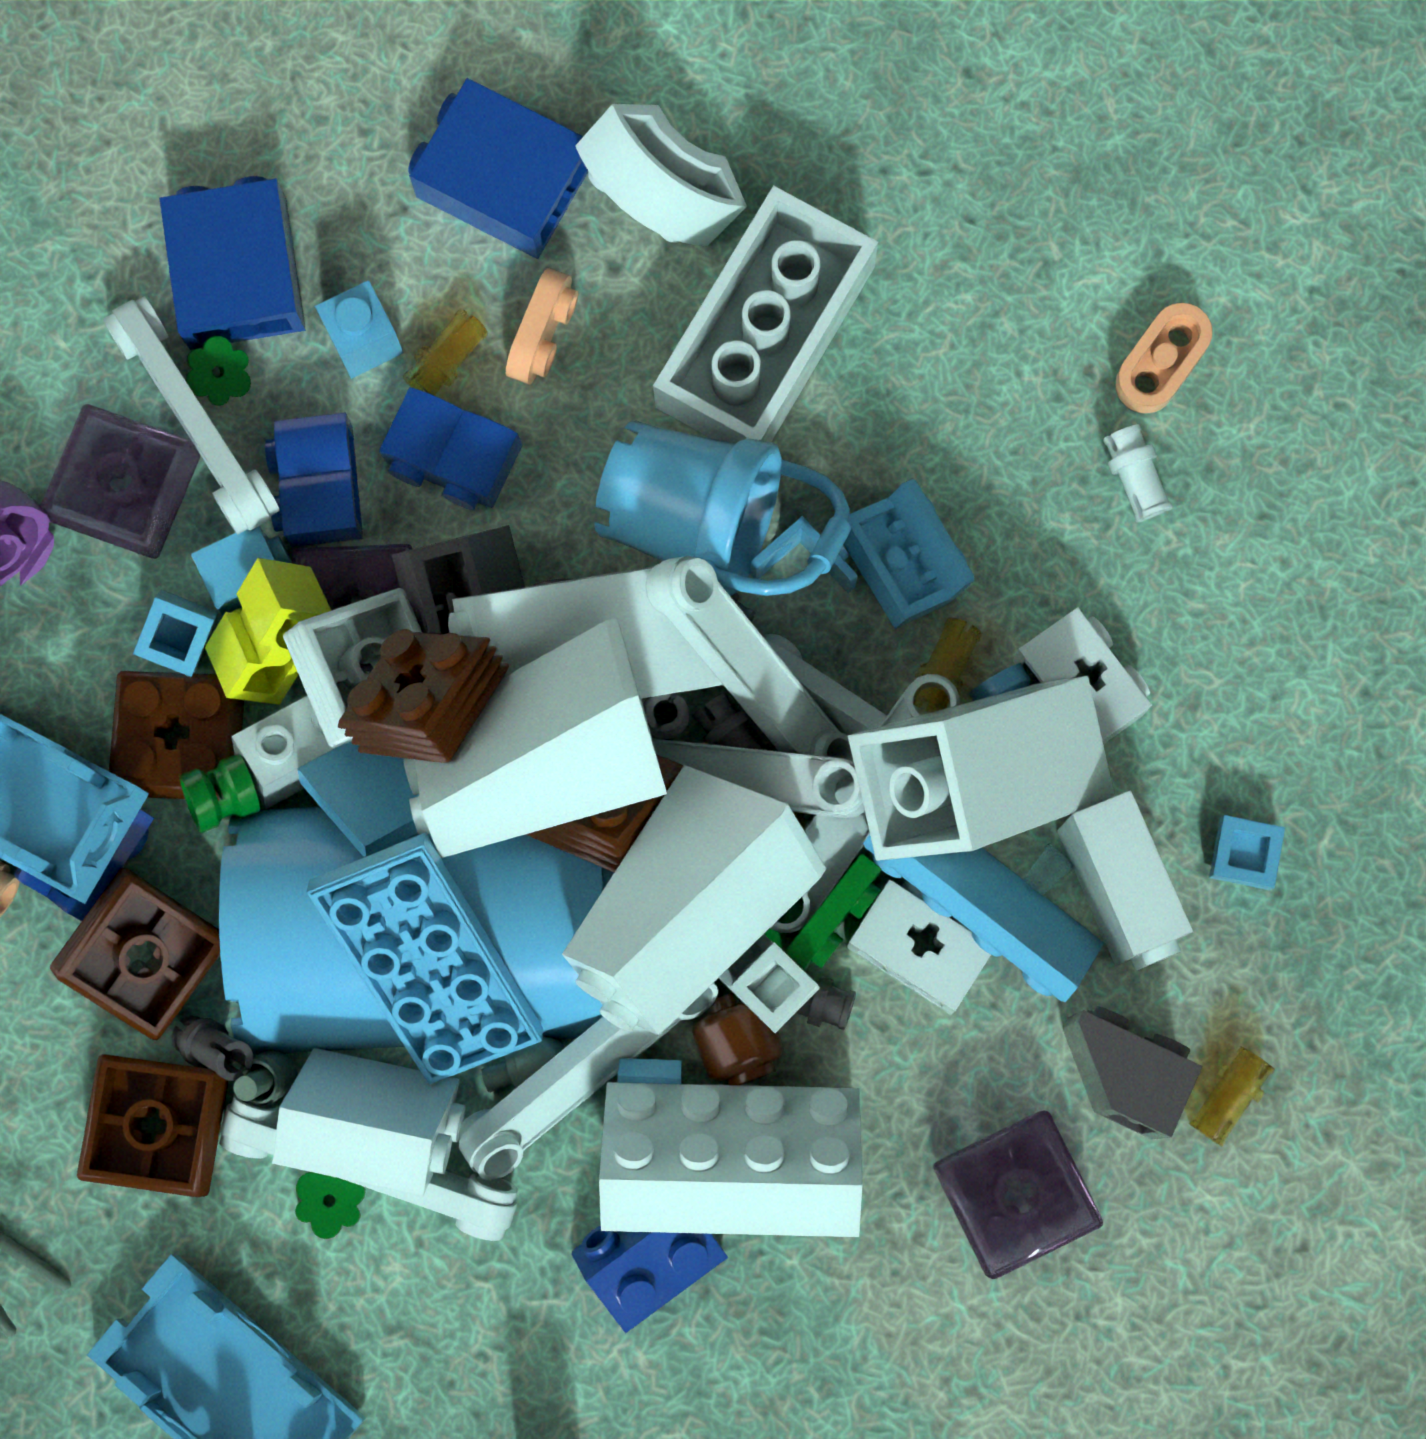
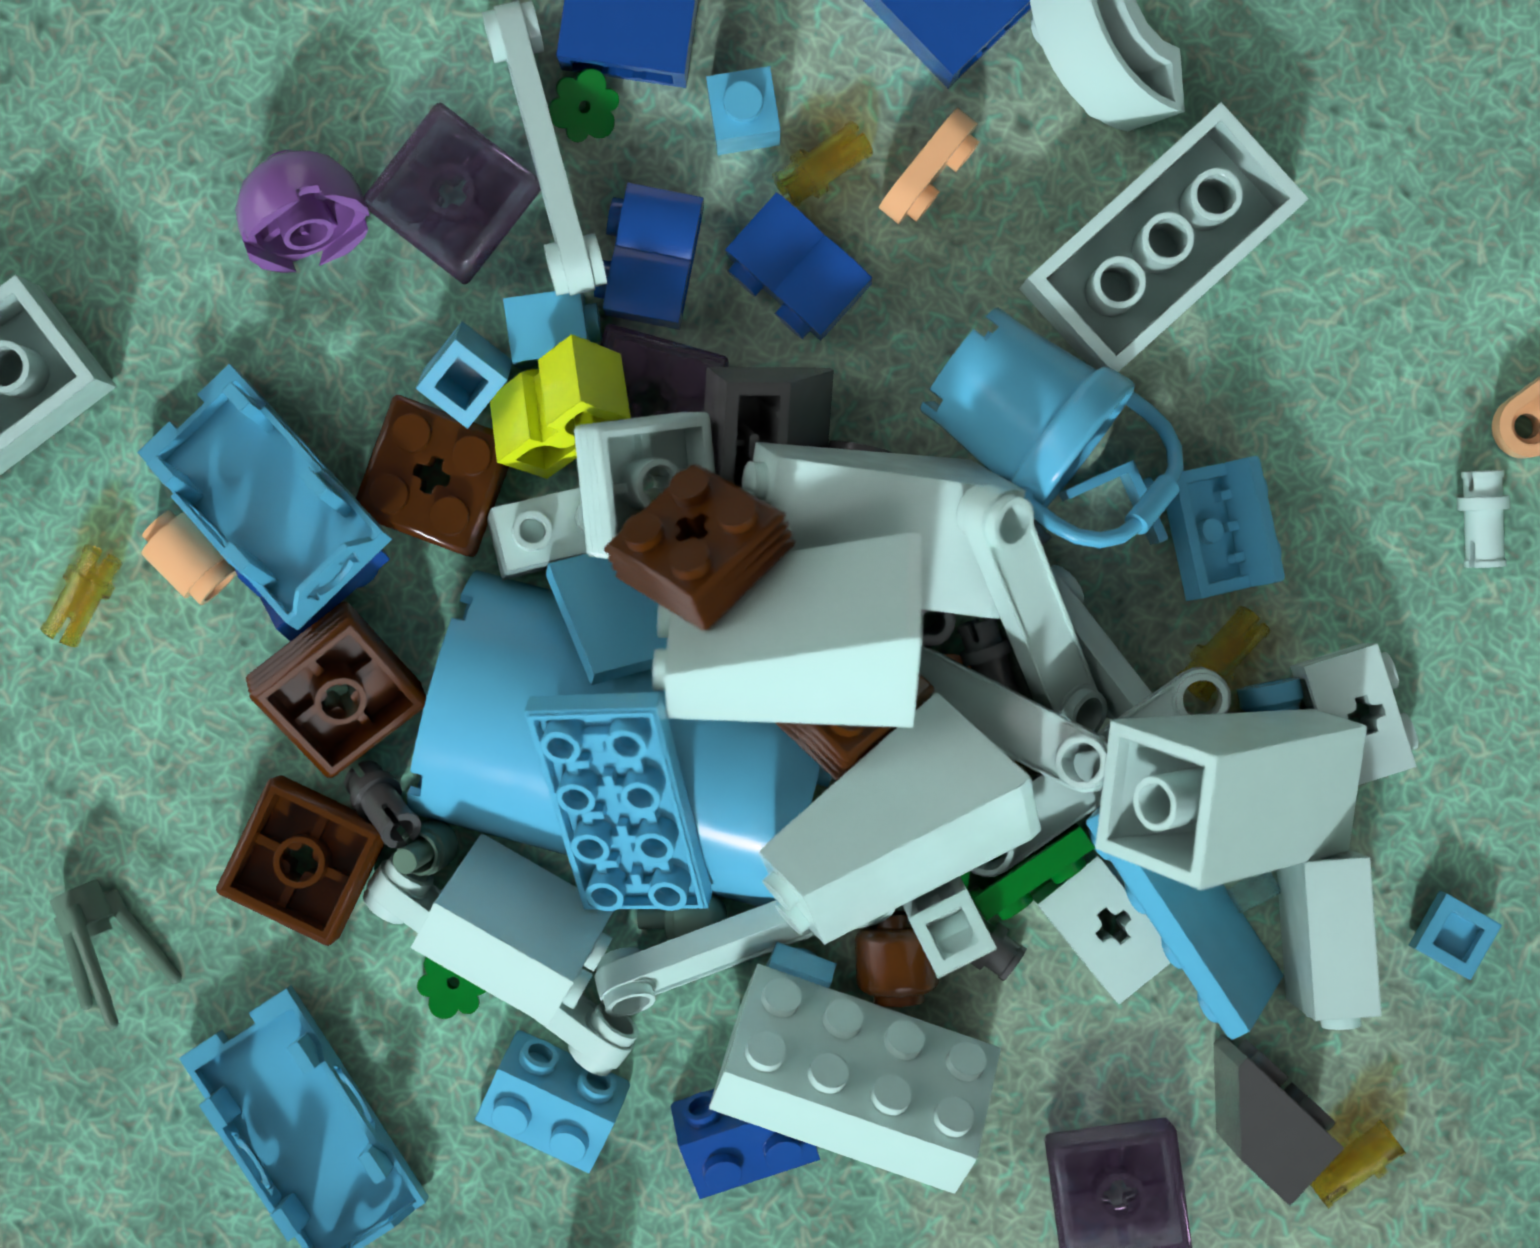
camera: 10 degrees right, 10 degrees up
green wheel [179,754,260,833] -> none
none -> medium azure bracket [475,1030,630,1173]

